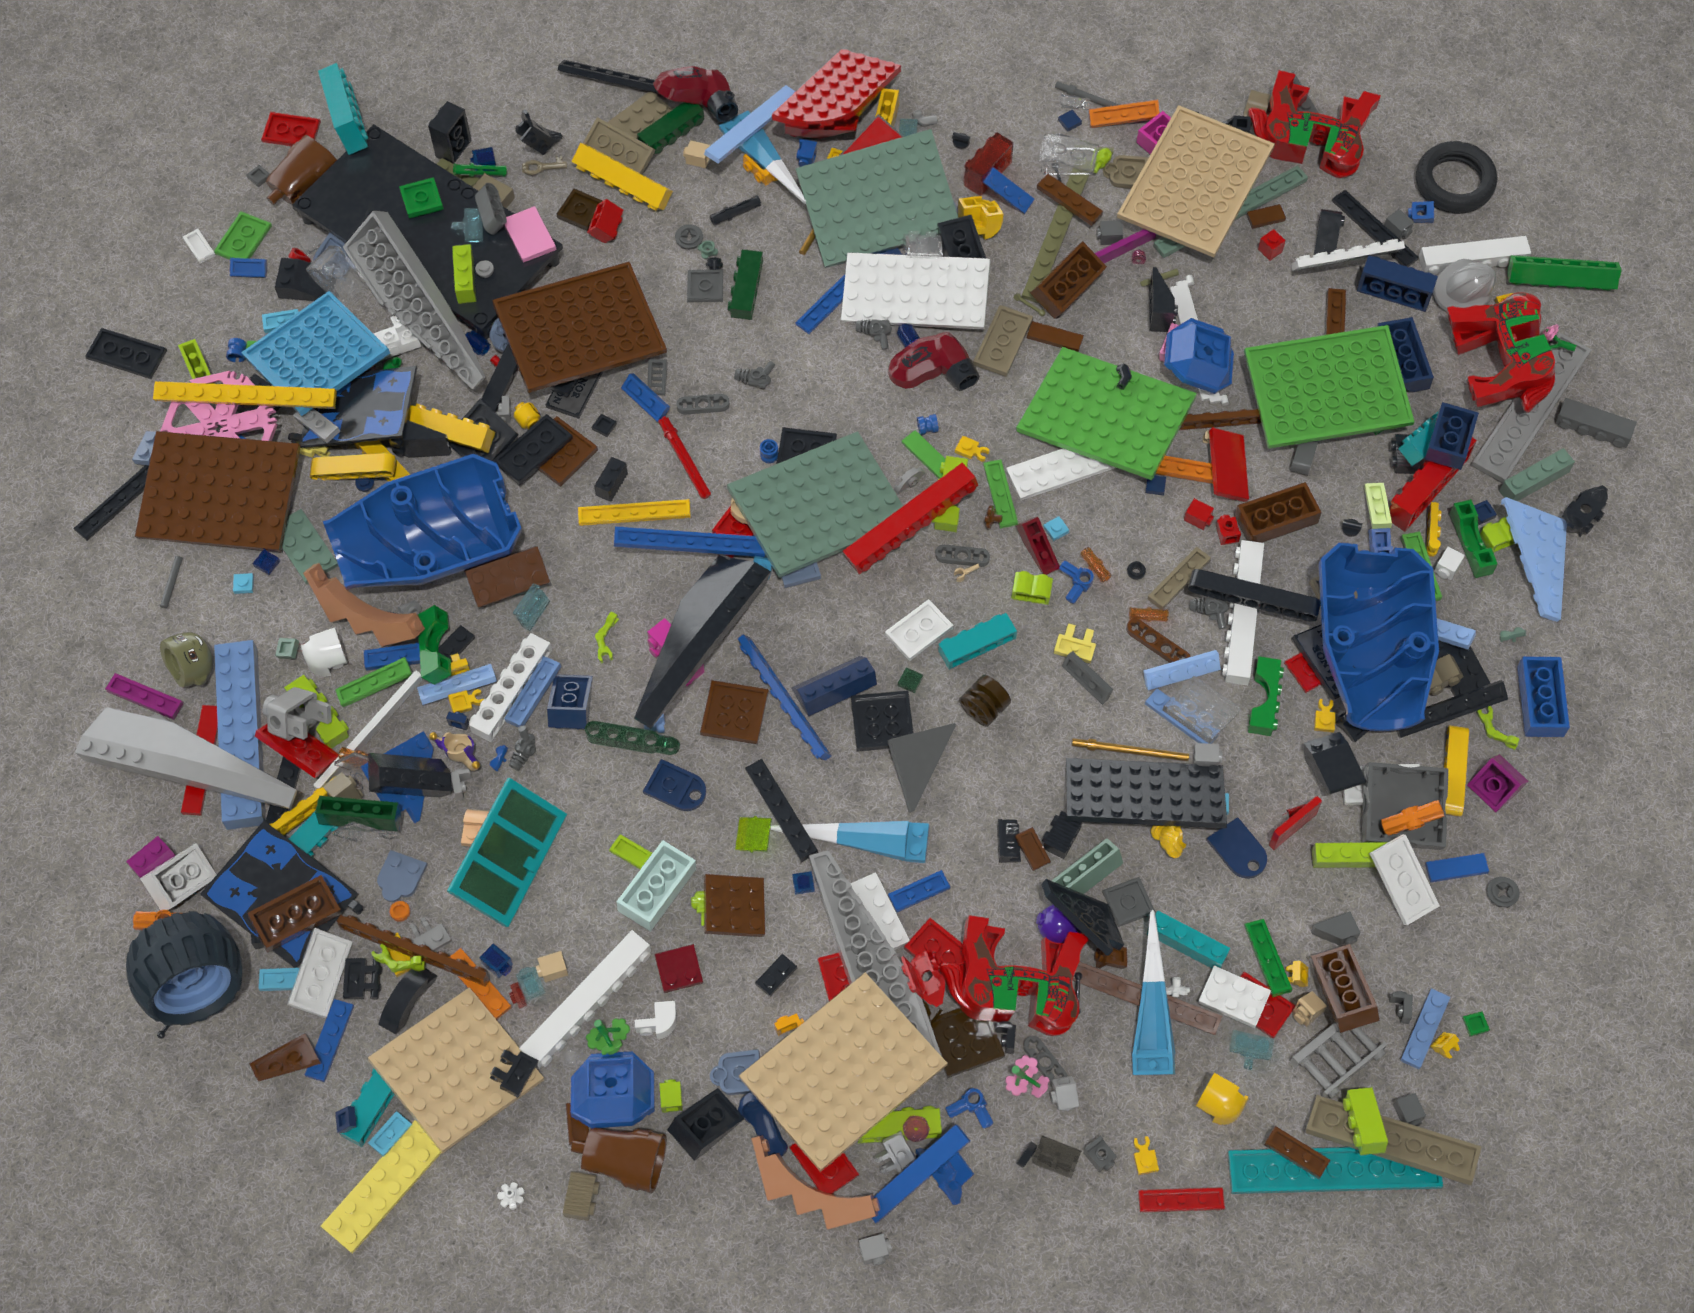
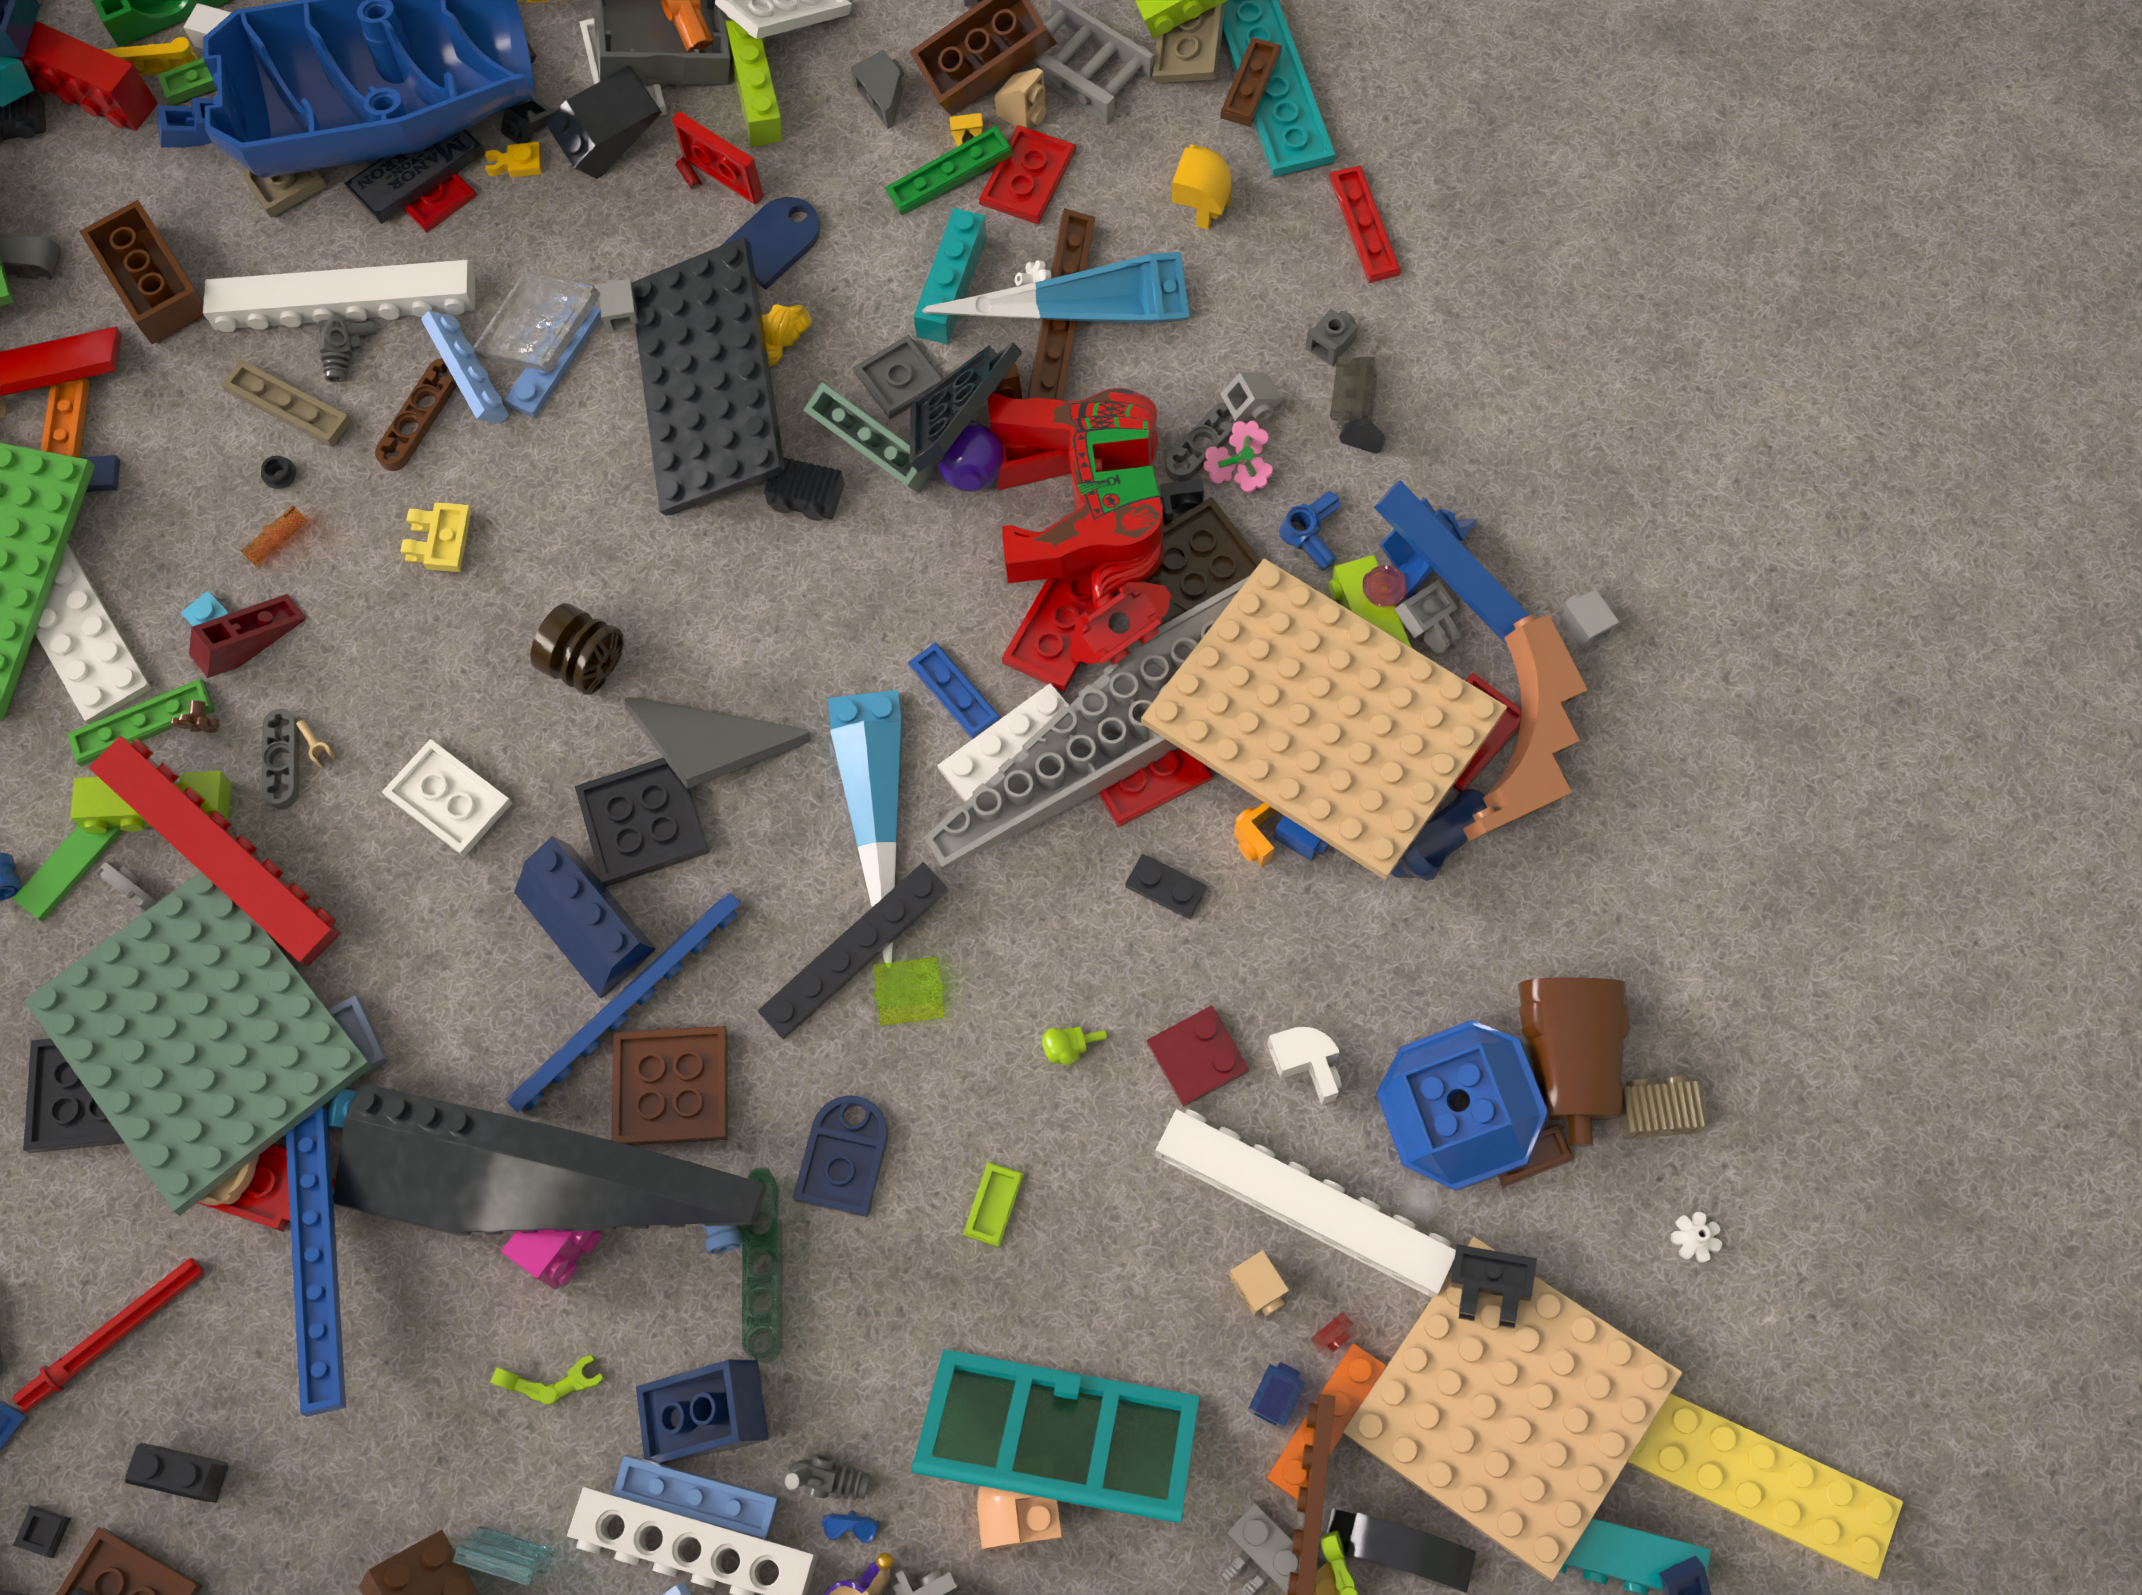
camera: 100 degrees left, 5 degrees up
medium azure plate [368,1111,412,1157] -> none
clear light blue bracket [516,967,545,1001] -> none
yellow tile [578,499,691,526] -> none
bright green plant [586,1018,630,1055] -> none
light aqua brick [617,840,696,931] -> none
lime brick [659,1079,683,1113] -> none
black slope [667,1088,744,1161] -> none
reddish brown plate [704,874,765,937] -> none
sand blue plate [710,1050,760,1095] -> none
blue wheel [760,439,778,464] -> none
clear blue plate [792,871,815,895] -> none
clear green plate [898,667,923,693] -> none
teal brick [938,613,1017,670] -> none
yellow plate [955,436,990,462] -> none
black hinge [997,819,1021,863] -> none
lime brick [1011,571,1053,605] -> none
reddish brown tile [1014,827,1051,871] -> none
blue axle [1059,561,1094,604] -> none
dark grey plate [1062,651,1114,704] -> none
pearl gold bar [1072,738,1189,761] -> none
clear orange pin [1129,607,1169,622] -> none
yellow plate [1133,1136,1159,1175] -> none
red brick [1184,498,1215,530] -> none
black beam [1188,569,1321,622] -> none
white plate [1198,966,1271,1028] -> none
red brick [1216,514,1241,545] -> none
clear light blue plate [1229,1030,1274,1070] -> none
green arch [1248,656,1284,736] -> none
black plate [1342,519,1363,537] -> none
yellowish green plate [1364,483,1392,529] -> none

